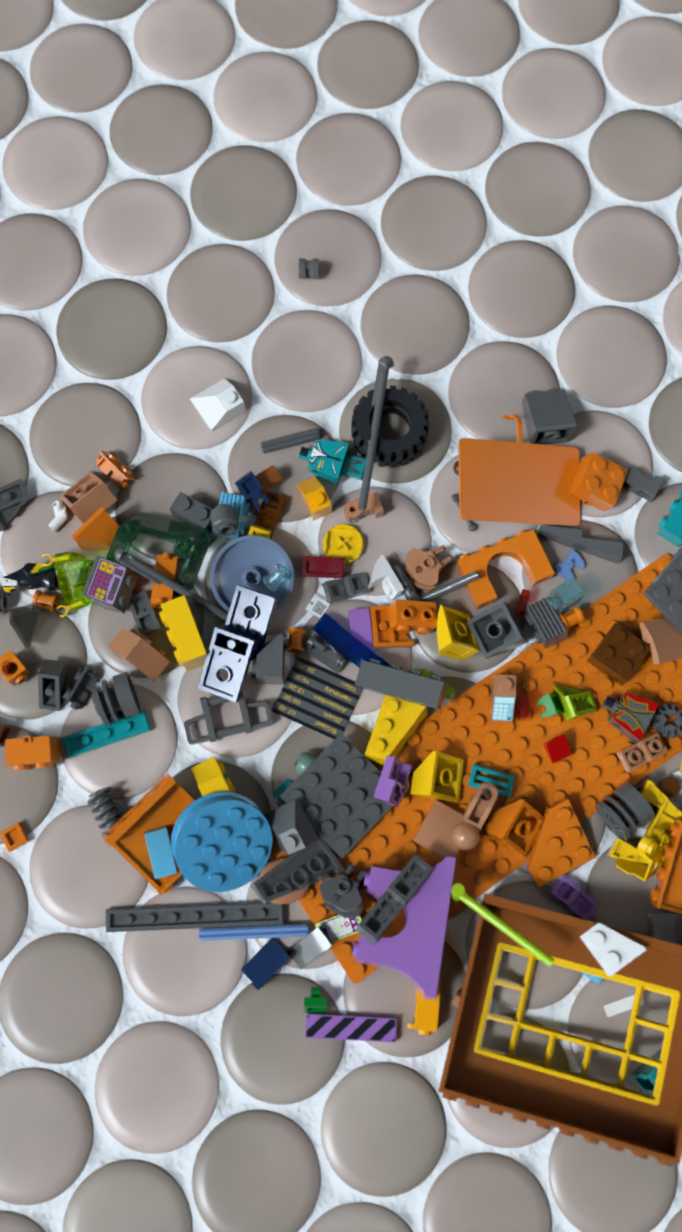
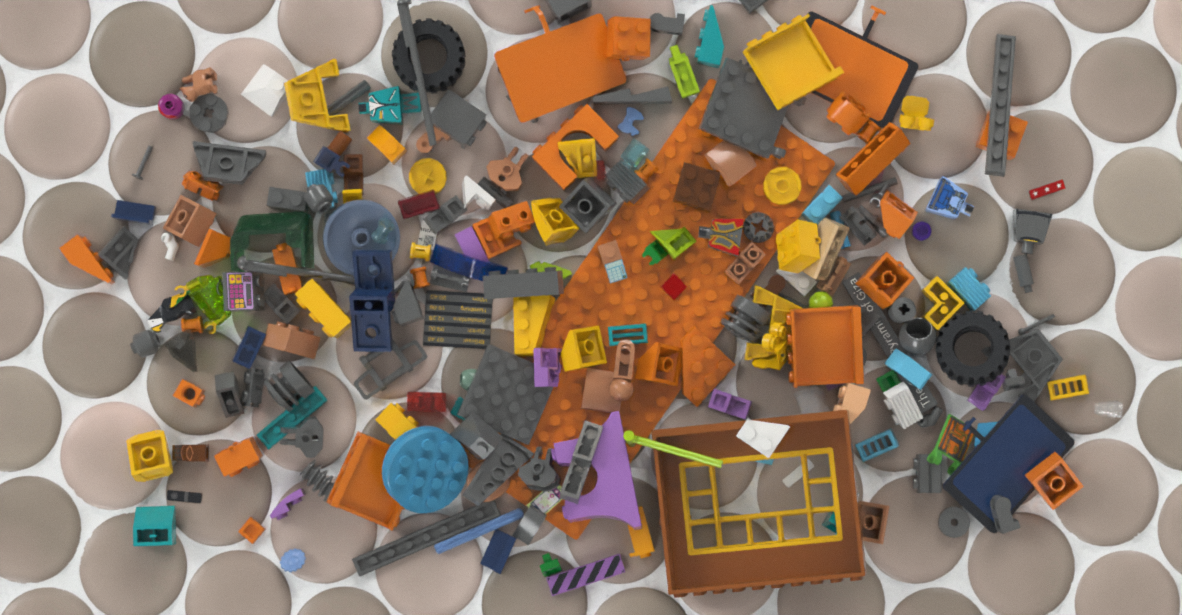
camera: 20 degrees left, 10 degrees up
medium azure slope [144,826,177,879] -> none
dark grey bar [421,570,480,602] -> none
clear red tile [516,696,529,721] -> none
none -> dark blue panel [111,200,156,225]
none -> dark grey pin [132,145,153,180]
none -> magenta head [158,94,185,120]
none -> nougat animal [180,67,218,102]
none -> dark grey plate [189,94,229,133]
none -> dark grey wing [192,141,266,185]
none -> dark blue hinge [232,326,266,369]
none -> medium lavender slope [270,488,306,520]
none -> dark grey hinge [280,416,324,458]
none -> medium blue piece [280,548,306,573]
none -> yellow wing [284,59,351,133]
none -> clear red brick [407,392,448,412]
none -> yellow bush [410,242,431,262]
none -> dark grey panel [431,89,487,149]
none -> yellow wing [558,138,598,178]
none -> lime hinge [669,45,700,99]

